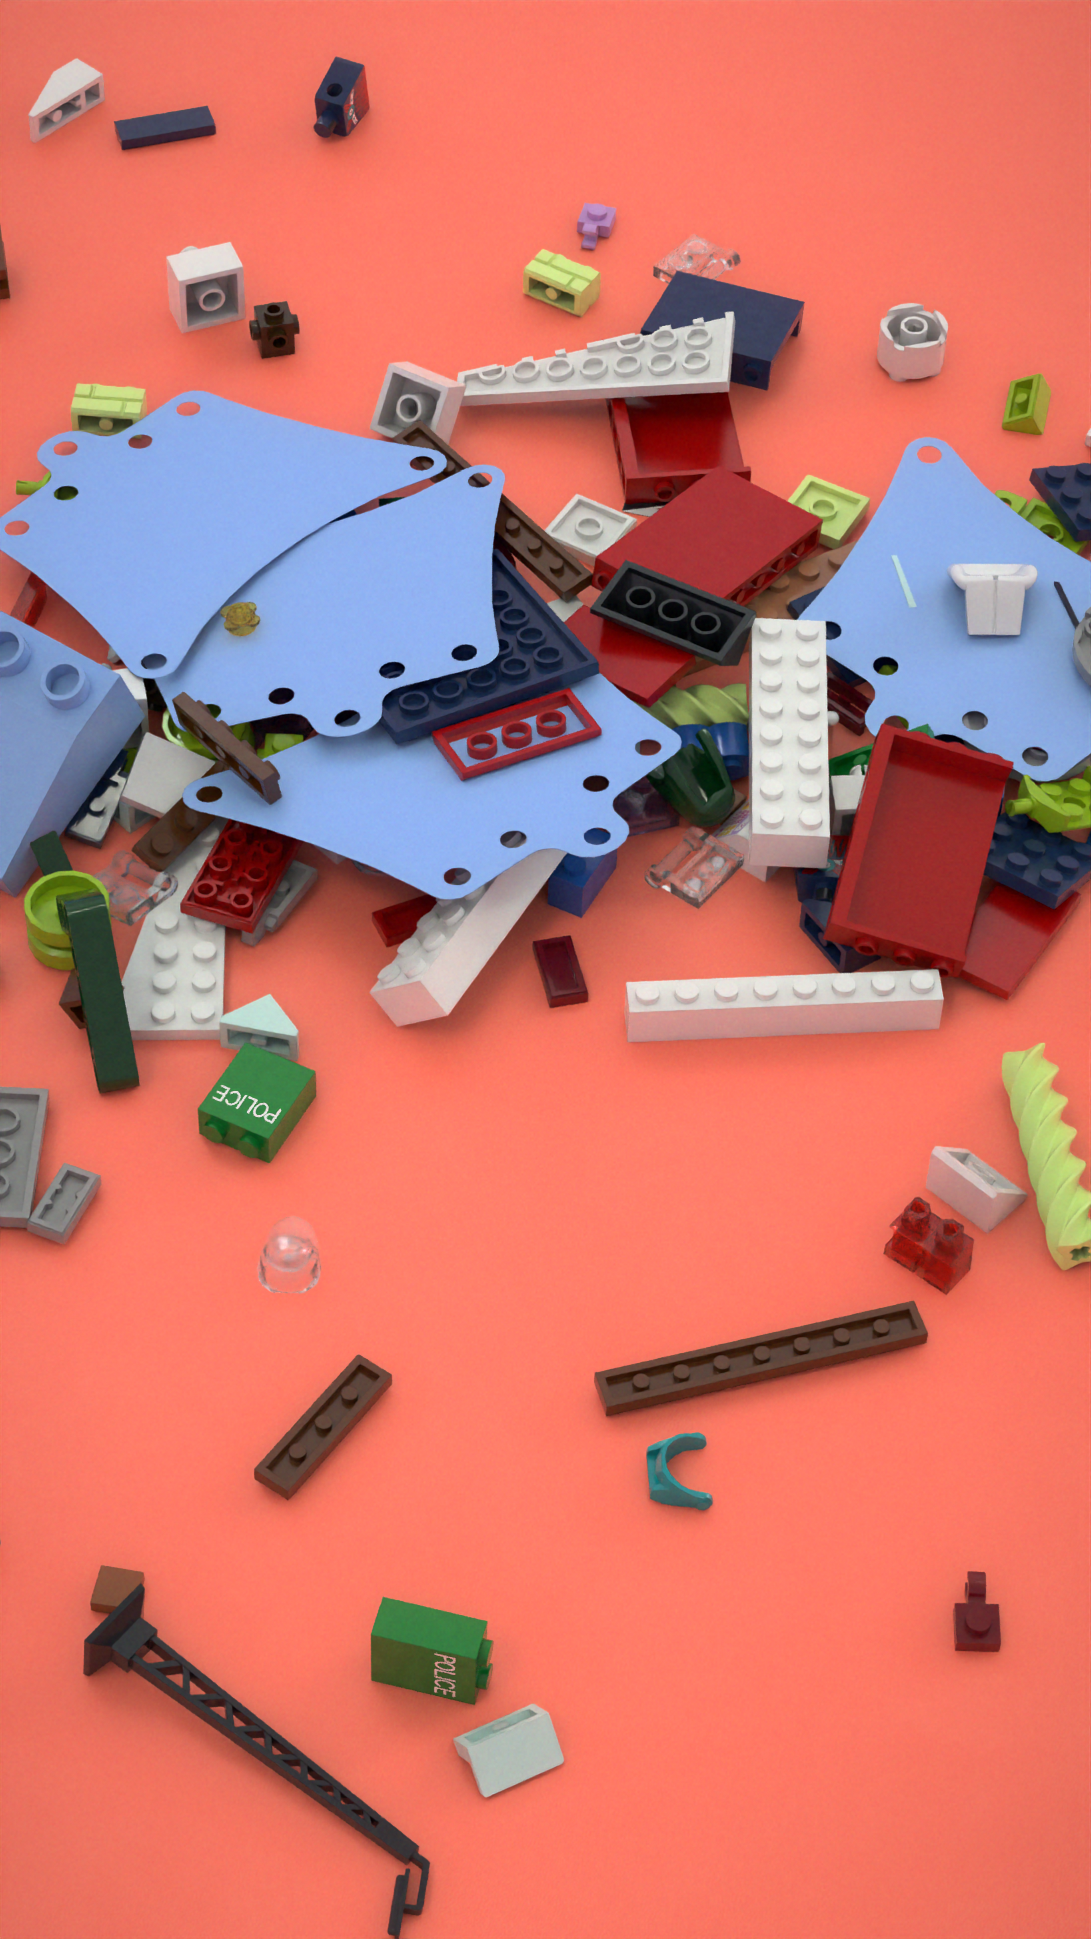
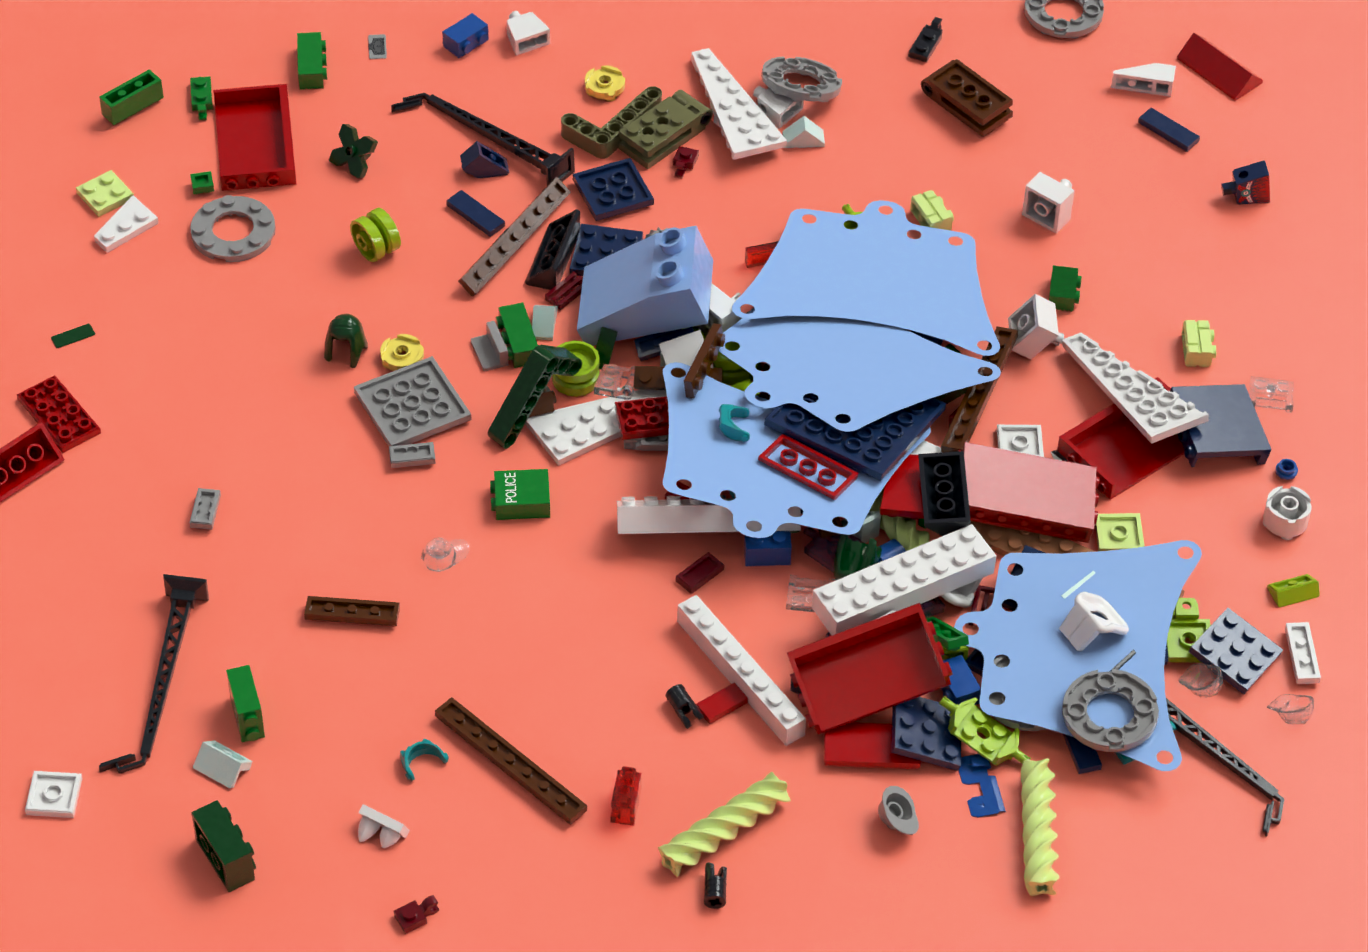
camera: 60 degrees right, 0 degrees up
dark orange tile [90,1565,145,1614] -> none
light aqua slope [219,994,299,1061] -> none
clear yellow plate [220,602,260,636] -> none
dark brown brick [249,301,300,359] -> none
lavender plate [577,203,617,250] -> none
slope [926,1146,1028,1234] -> none
none -> dark green brick [191,800,256,892]
none -> white tile [358,804,410,848]
none -> black hinge [665,684,704,729]
none -> red tile [696,682,748,724]
none -> teal helmet [719,404,750,442]
none -> green brick [1049,265,1082,312]
none -> red slope [1177,32,1263,101]
none -> blue plate [1275,459,1298,480]

